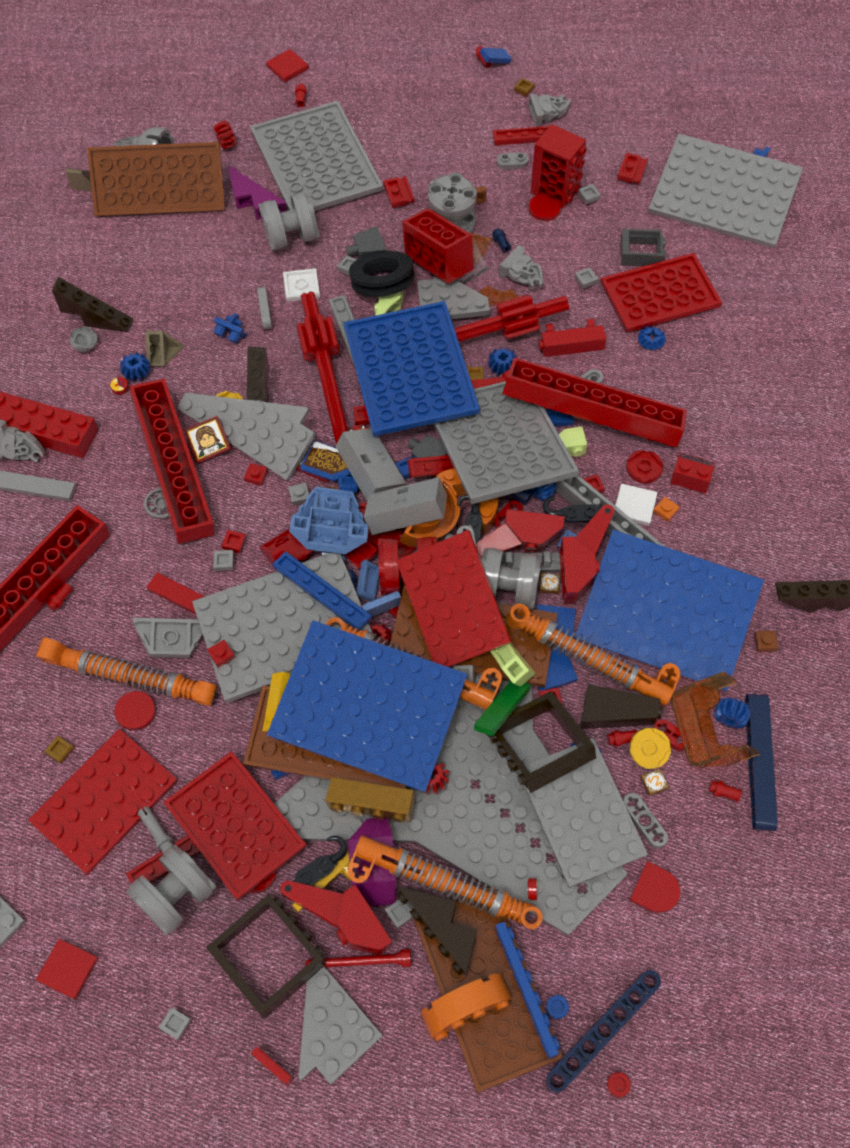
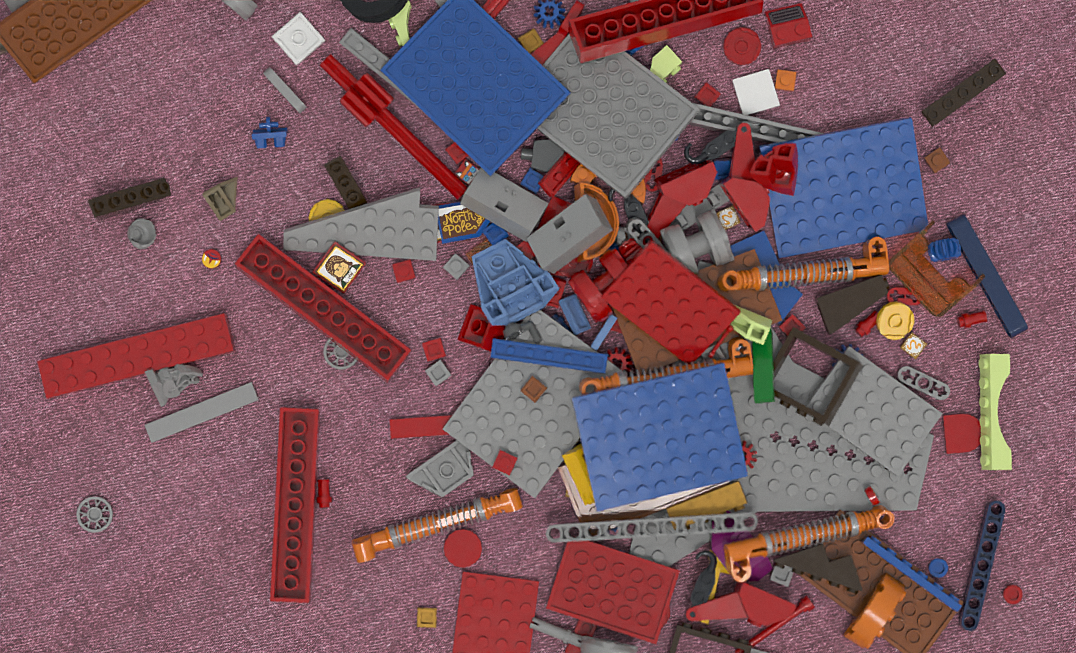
camera: 30 degrees left, 25 degrees up
blue gear [120,352,150,382] -> none
none -> dark grey plate [503,321,542,344]
none -> dark orange tile [520,376,547,403]
none -> light grey beam [546,512,758,542]
none -> red hinge [708,325,734,358]
none -> red brick [750,143,798,196]
none -> yellowish green arch [978,354,1012,470]

